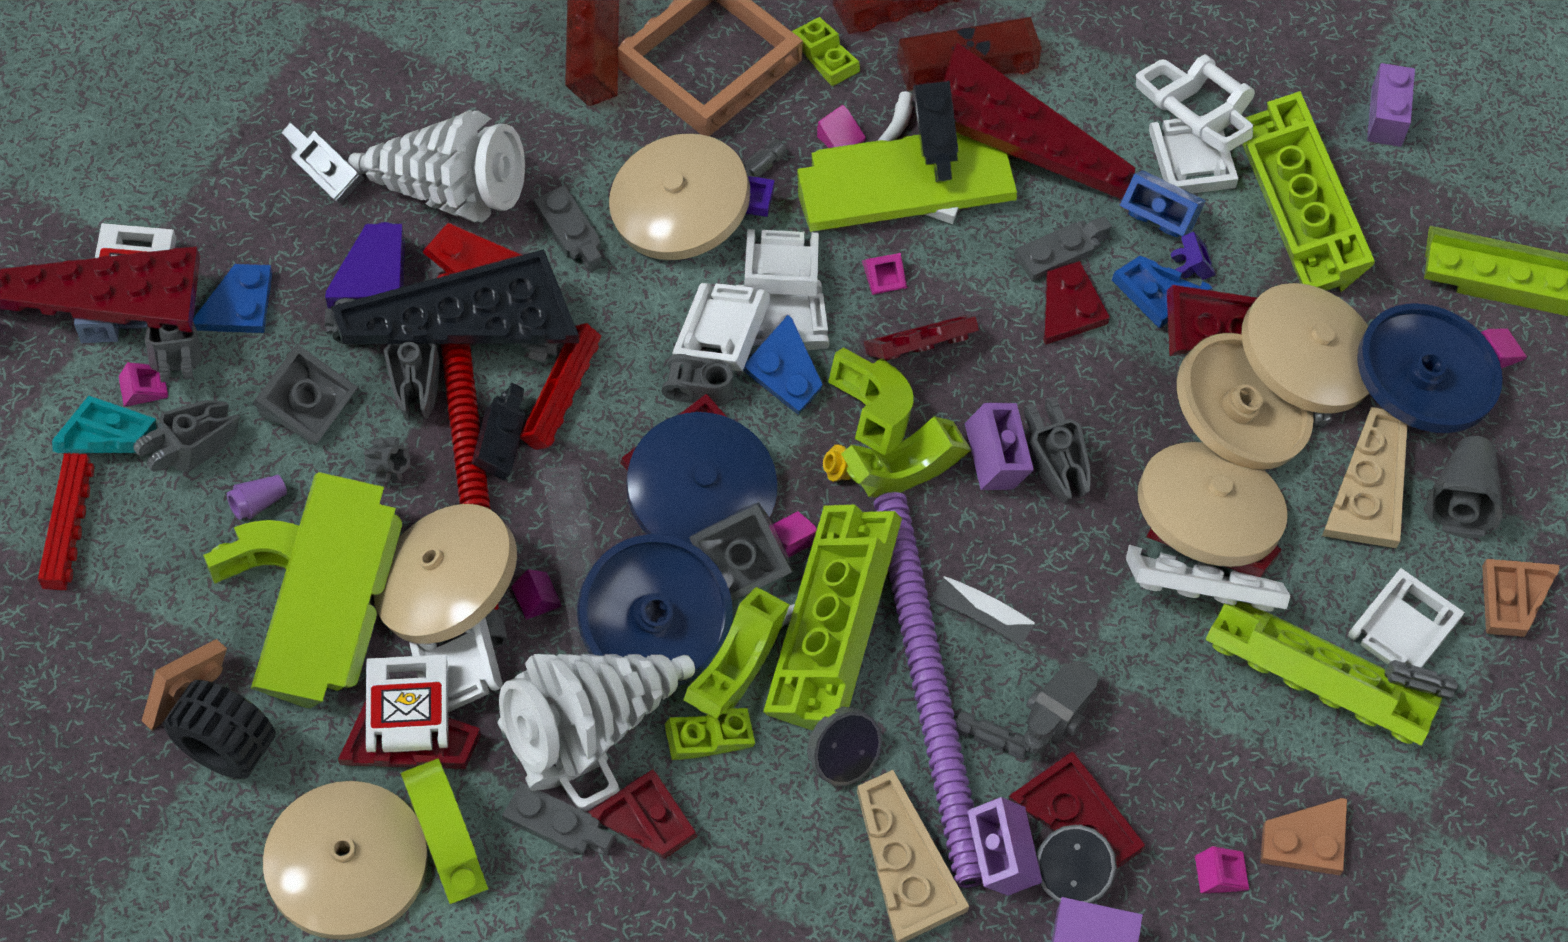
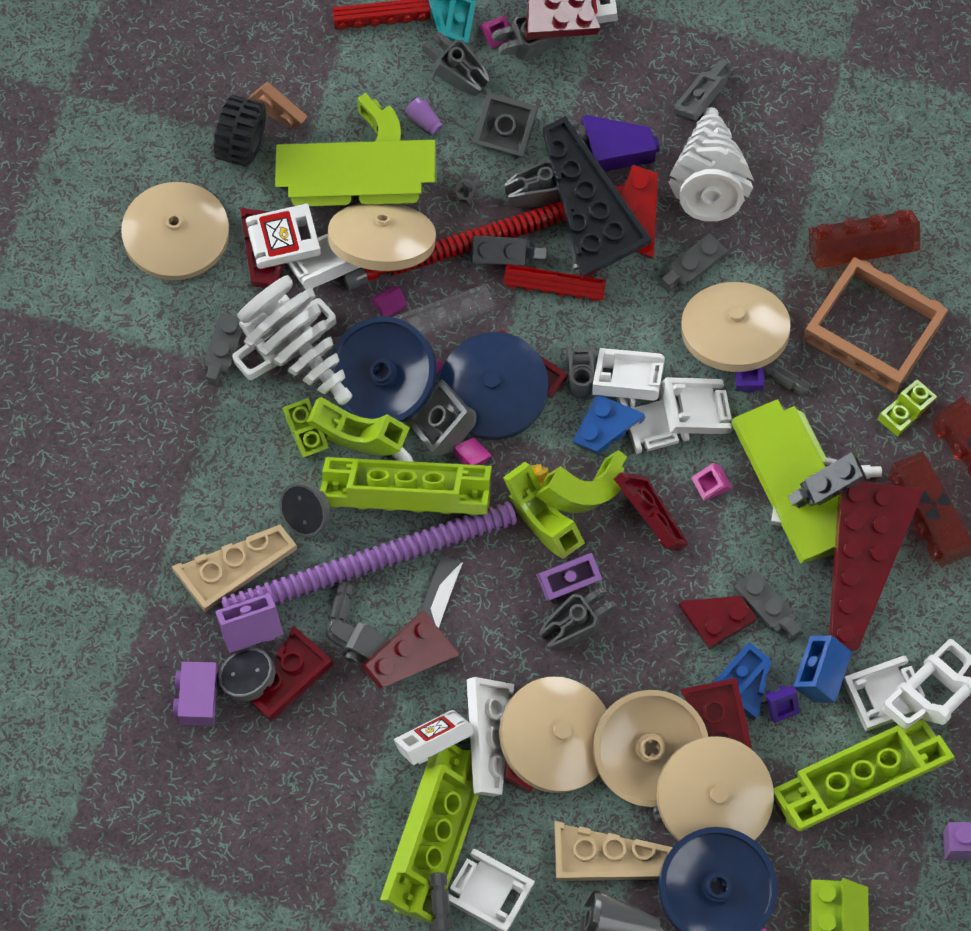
camera: 80 degrees right, 5 degrees up
blue wing [193,264,273,333] -> none
lime arch [400,759,488,904] -> none
dark red wing [588,769,698,859] -> none
dark pink slope [817,105,866,148] -> none
dark pink slope [1195,846,1249,893] -> none
nougat wing [1260,798,1347,875] -> none
none -> wing [361,611,460,689]
none -> white container [394,710,474,765]

